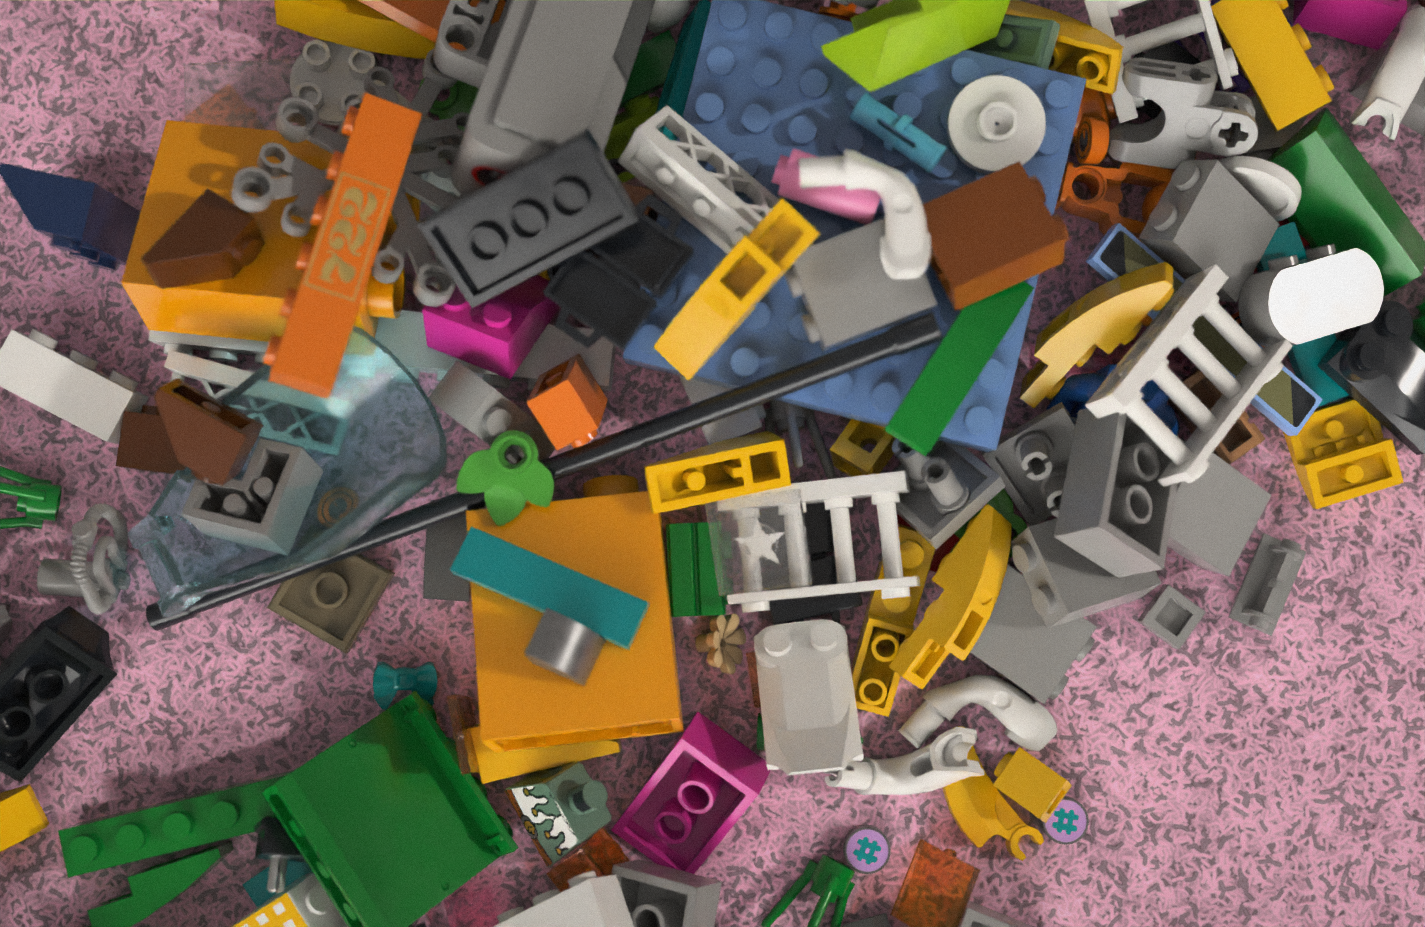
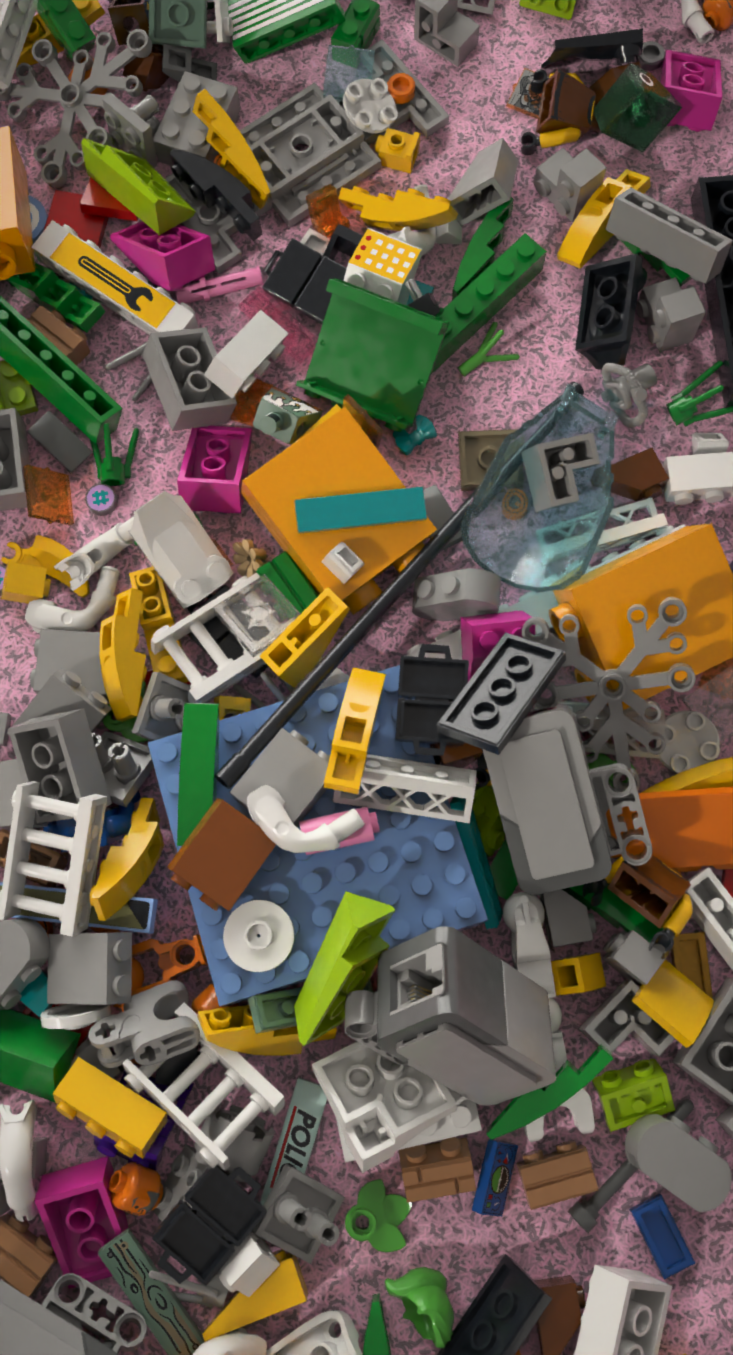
camera: 155 degrees right, 10 degrees down
reddish brown slope [141,188,265,289] -> none
reddish brown slope [154,378,263,486] -> none
orange brick [263,92,422,400] -> none
bright green plate [457,430,555,526] -> none
flat silver brick [524,608,605,686] -> none
orange brick [526,353,608,451] -> none
medium azure pin [849,92,947,173] -> none
orange tile [1075,116,1109,164] -> none
none -> white slope [321,541,364,584]
none -> bright green plant [457,322,520,377]
none -> white slope [692,433,729,455]

